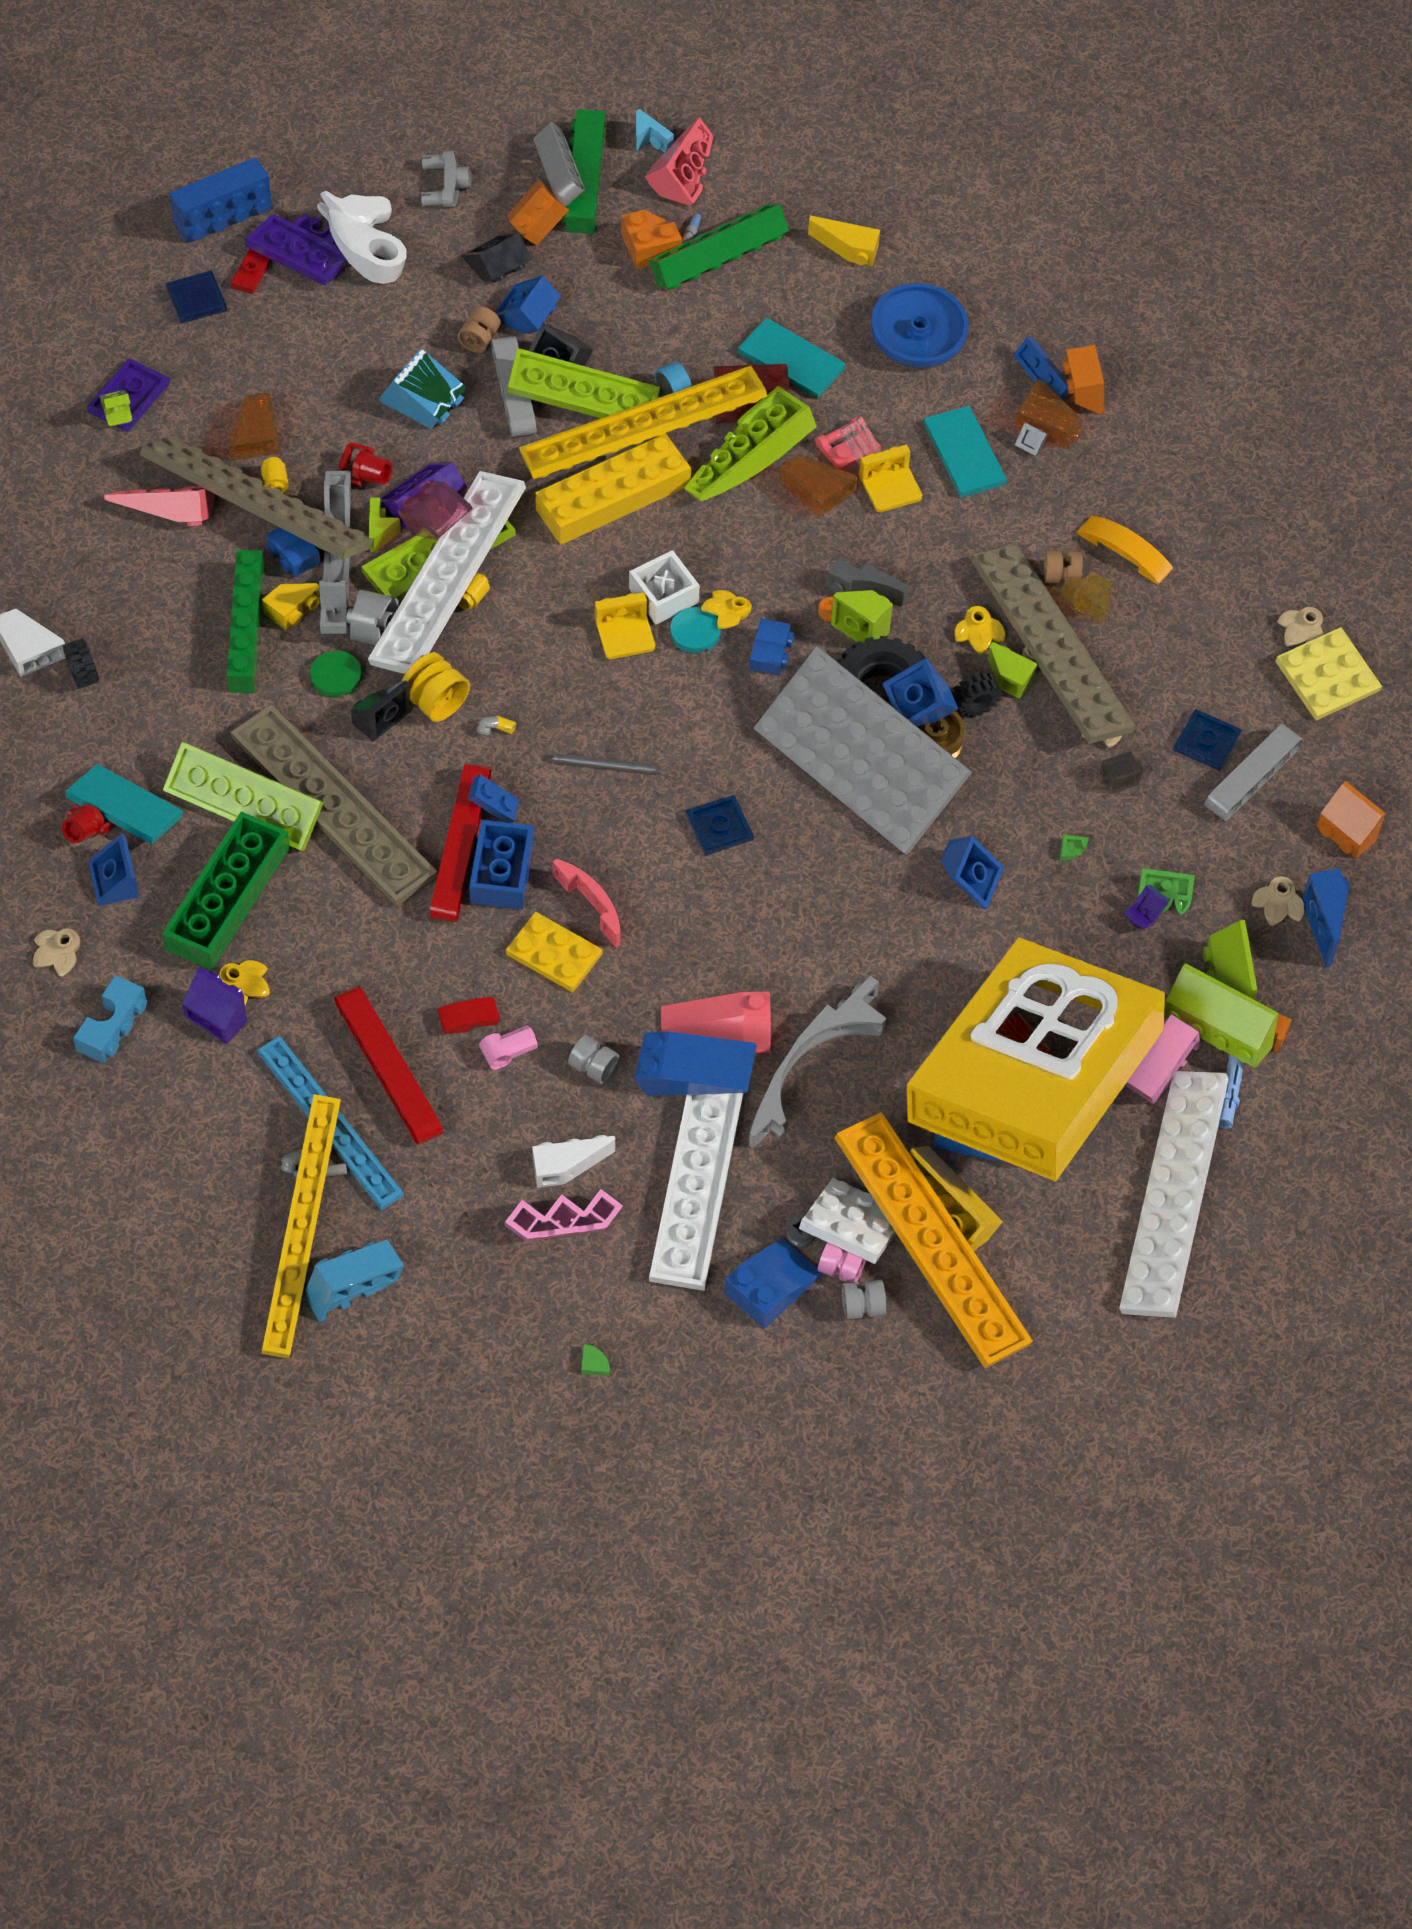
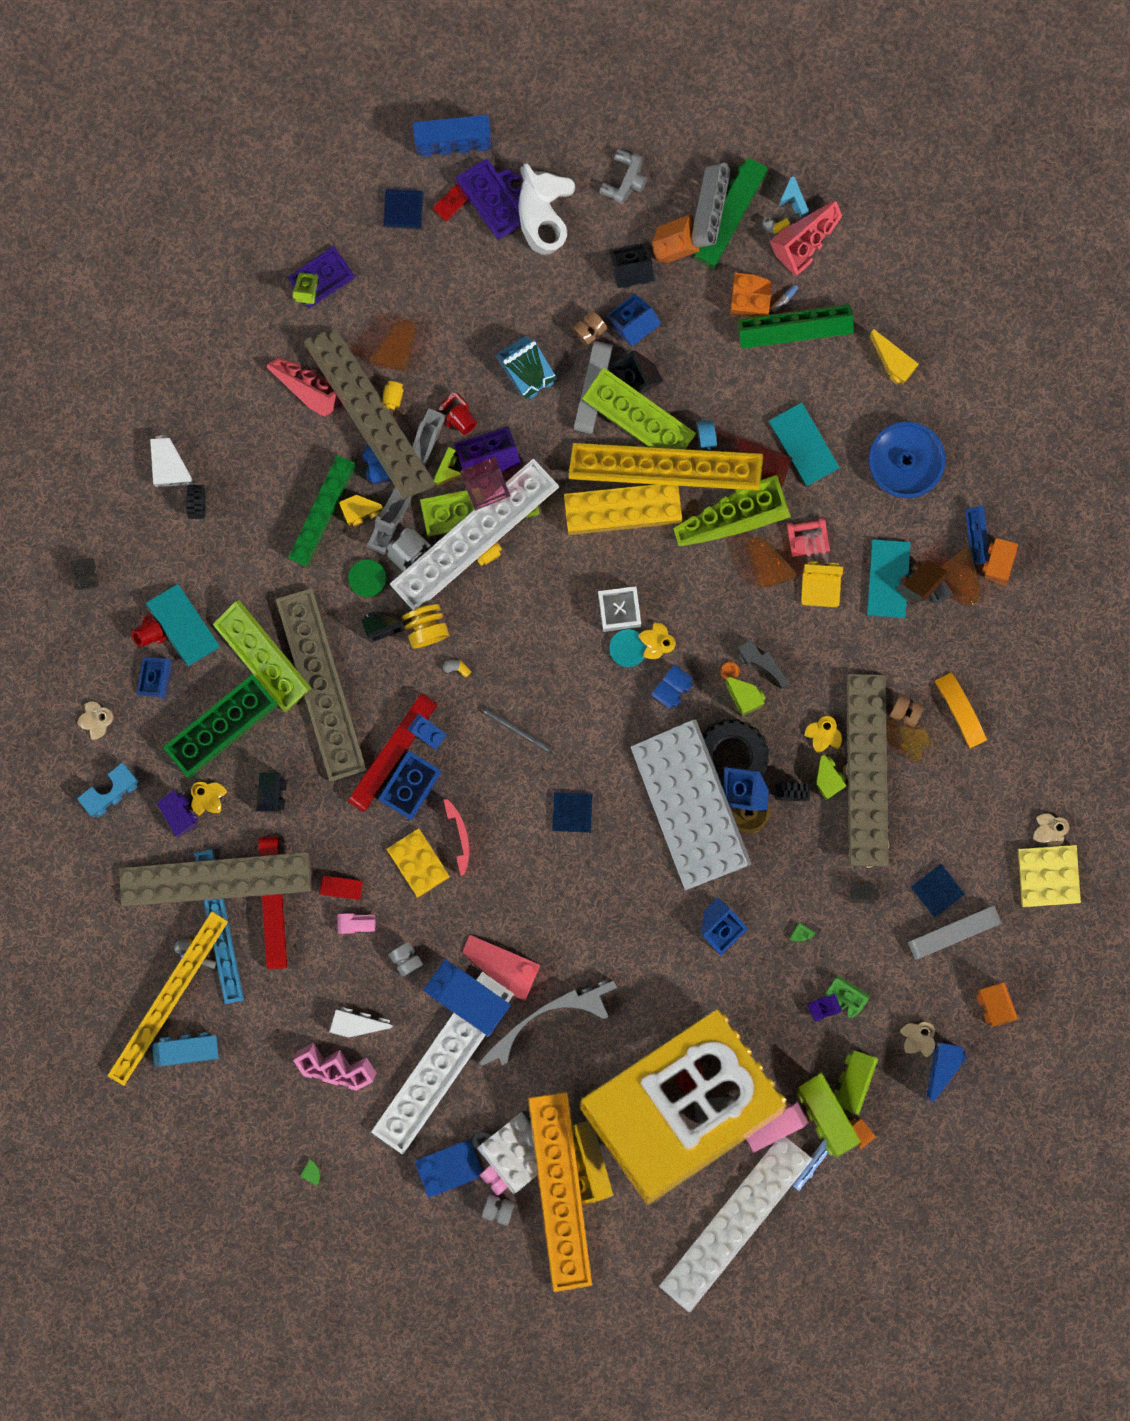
camera: 30 degrees right, 25 degrees up
yellow bracket [595,592,655,660] -> none
none -> dark tan plate [119,853,312,907]
none -> black slope [256,773,287,814]
none -> arm [762,217,791,234]
none -> reddish brown slope [896,559,950,604]

